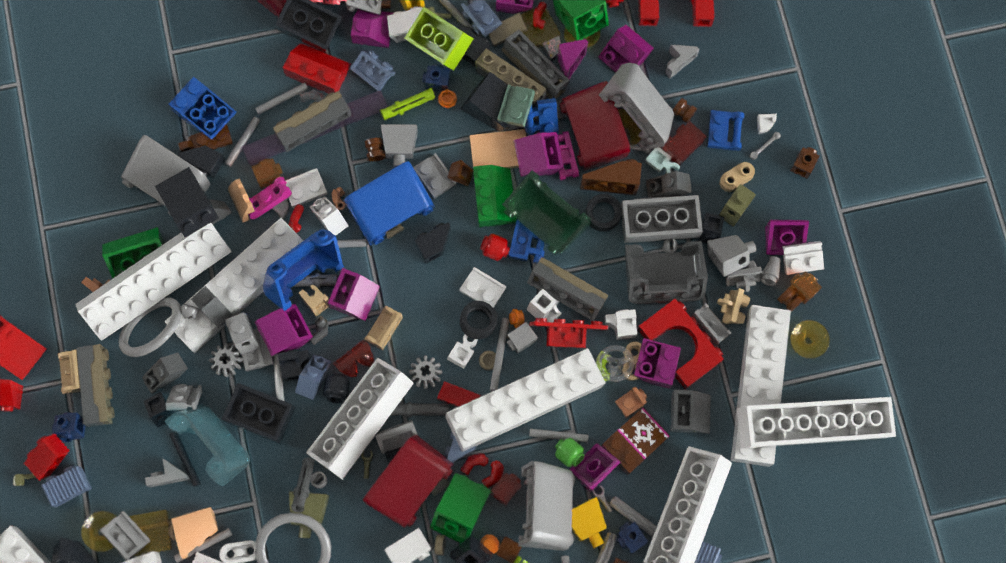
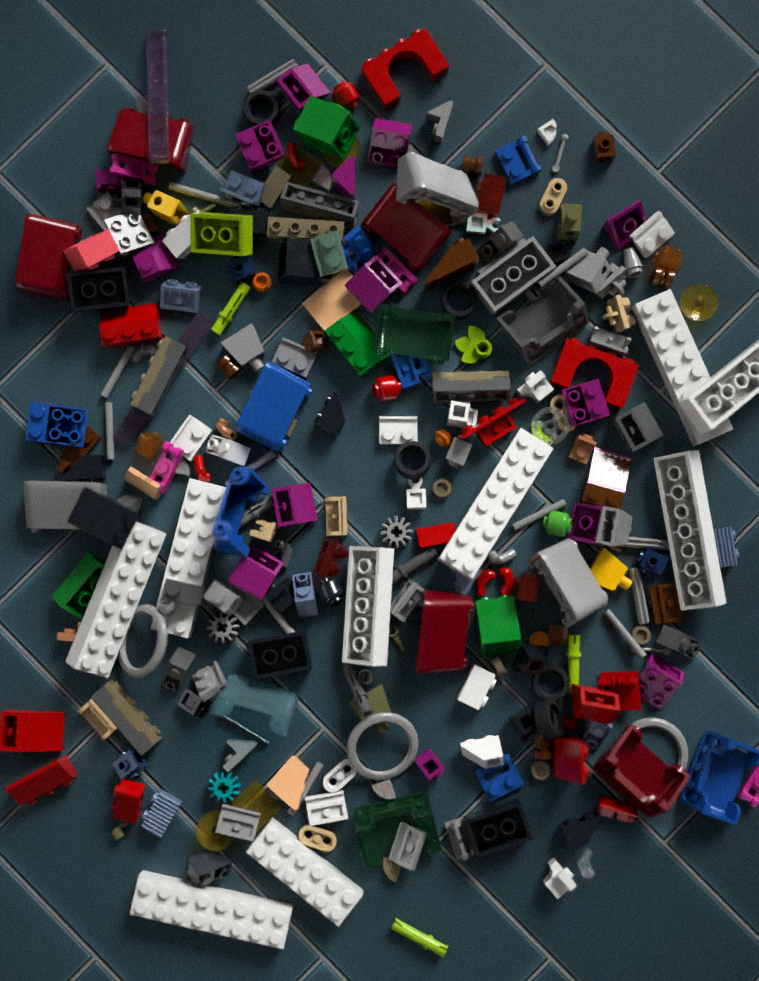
camera: 25 degrees left, 10 degrees up
light grey bar [490,318,509,392] -> none
none -> teal gear [207,770,241,804]
none -> lime plate [455,326,492,364]
none -> light grey arm [487,549,517,564]
none -> light grey bar [537,248,588,288]
none -> light grey torso [596,506,632,546]

